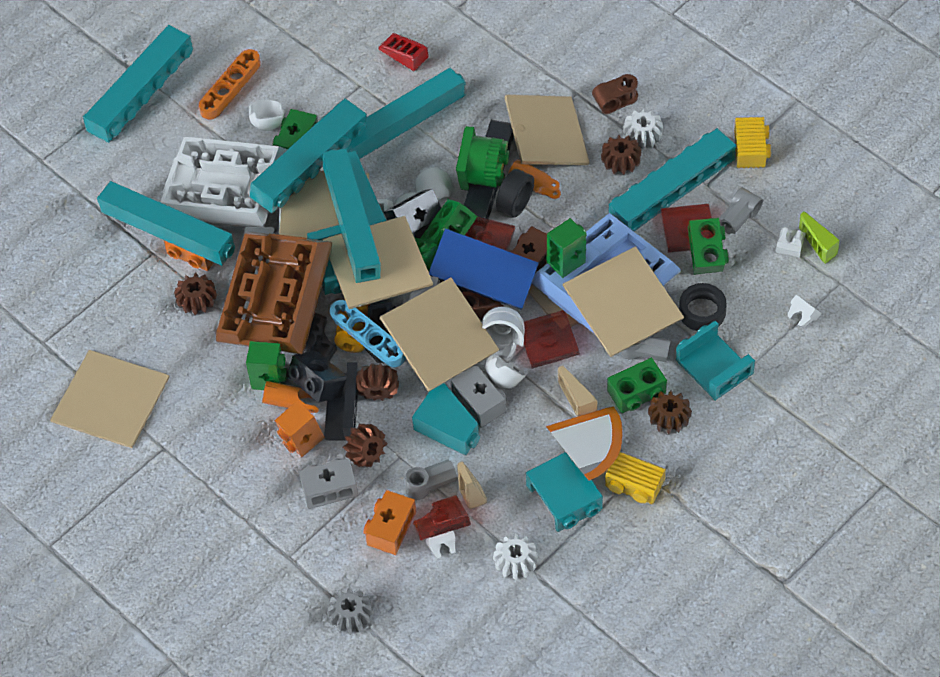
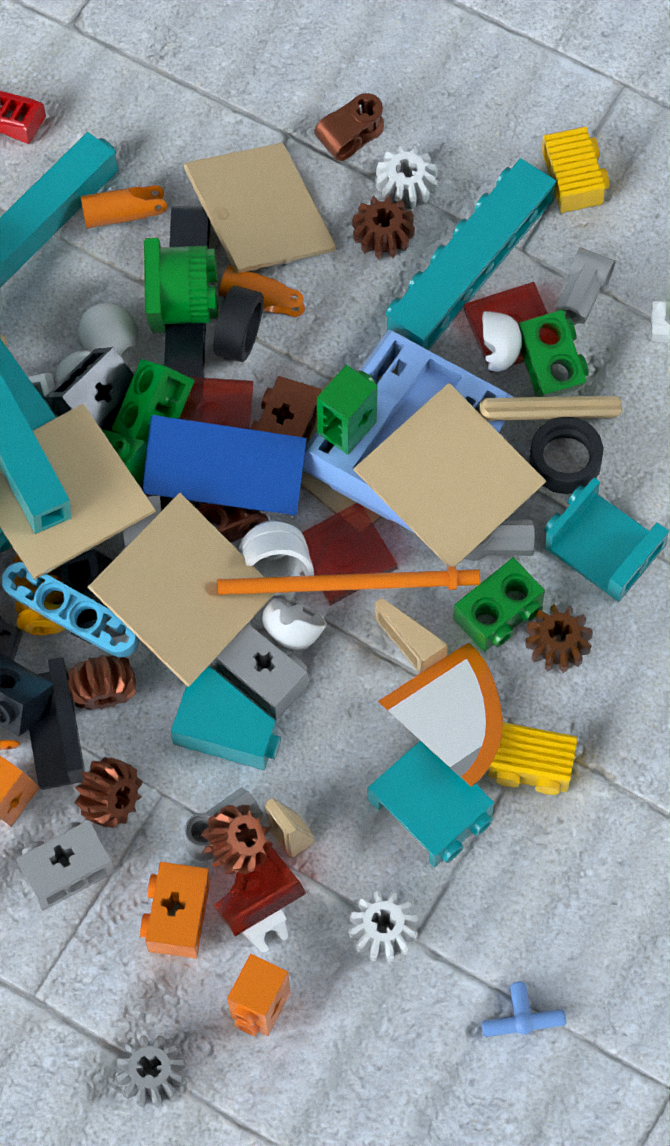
camera: 15 degrees left, 10 degrees up
none -> orange piece [81,185,167,229]
none -> copper gear [201,804,273,875]
none -> orange bar [217,566,480,595]
none -> orange brick [227,953,291,1036]
none -> tan axle [479,396,622,421]
none -> white hair [482,311,522,372]
none -> medium blue piece [482,981,566,1037]

